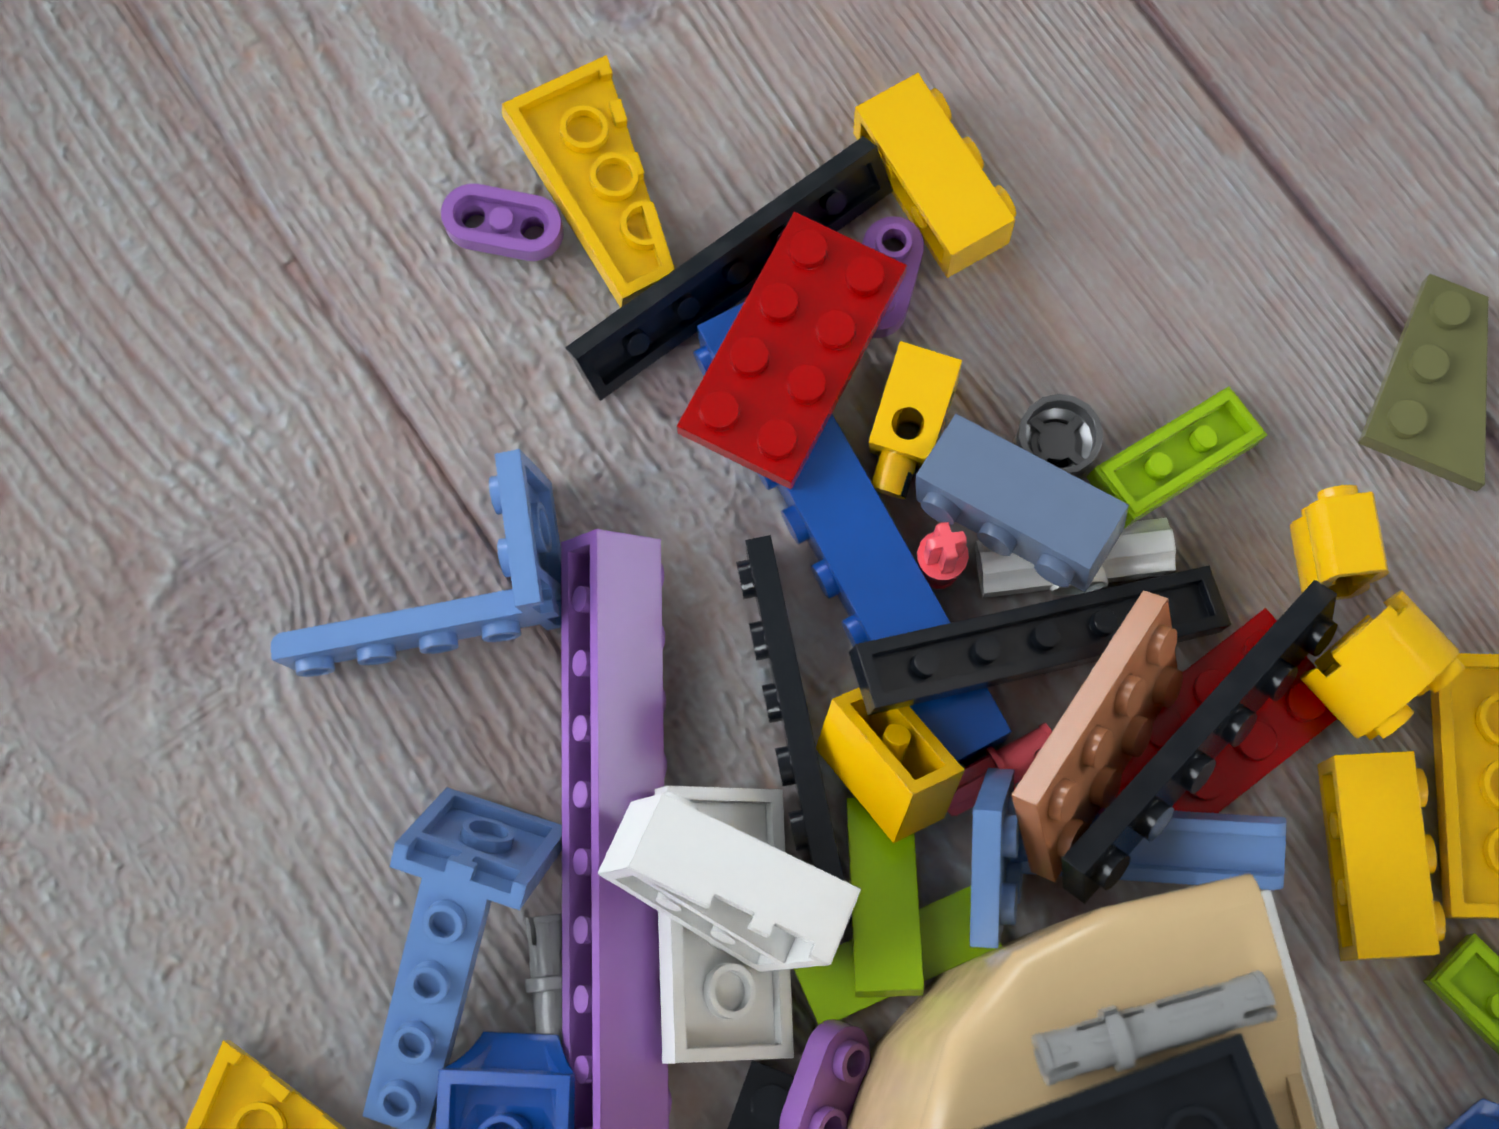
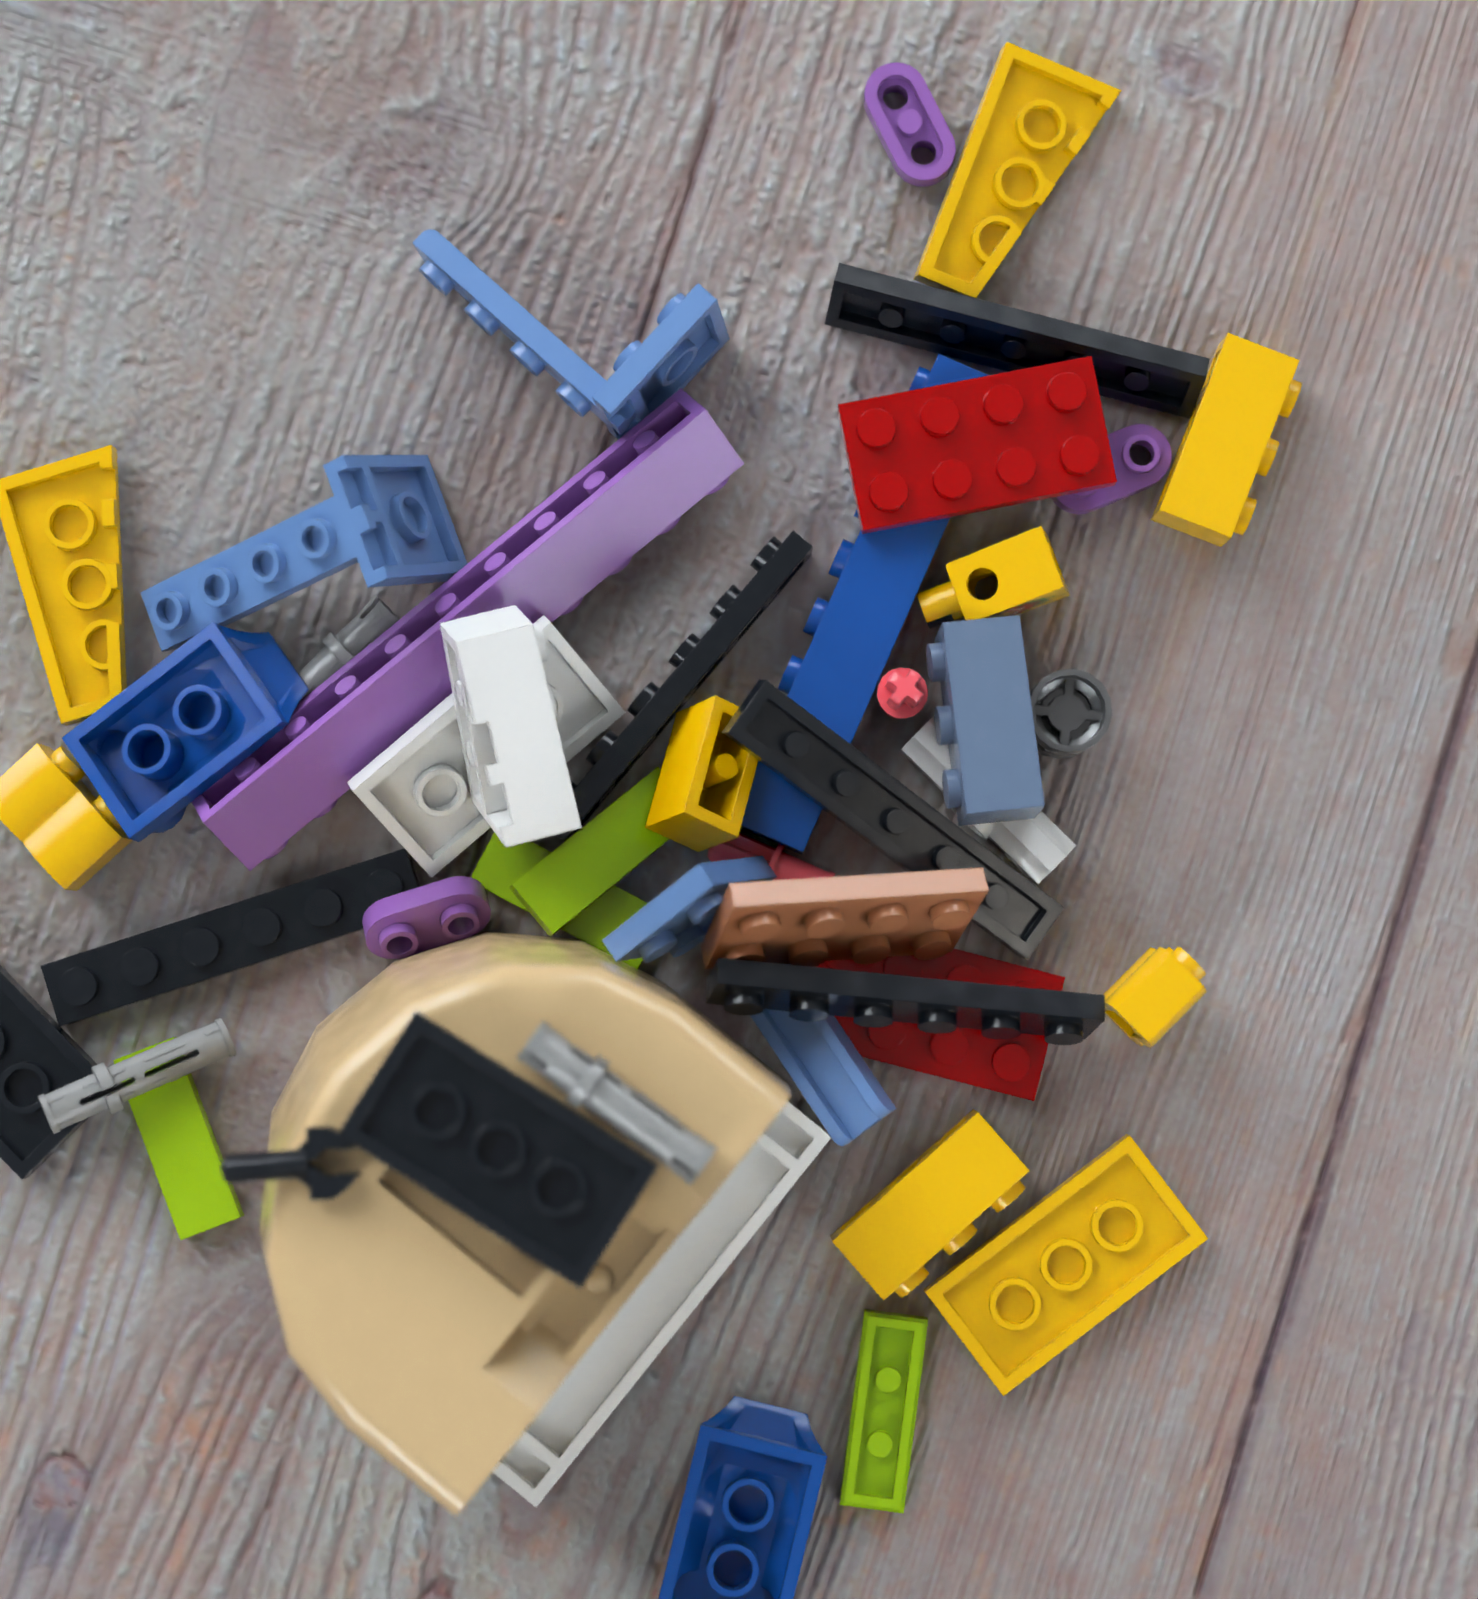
camera: 50 degrees right, 10 degrees up
lime tile [1086,386,1267,528] -> none
yellow brick [1300,590,1465,740] -> none
olive wing [1358,273,1488,492] -> none

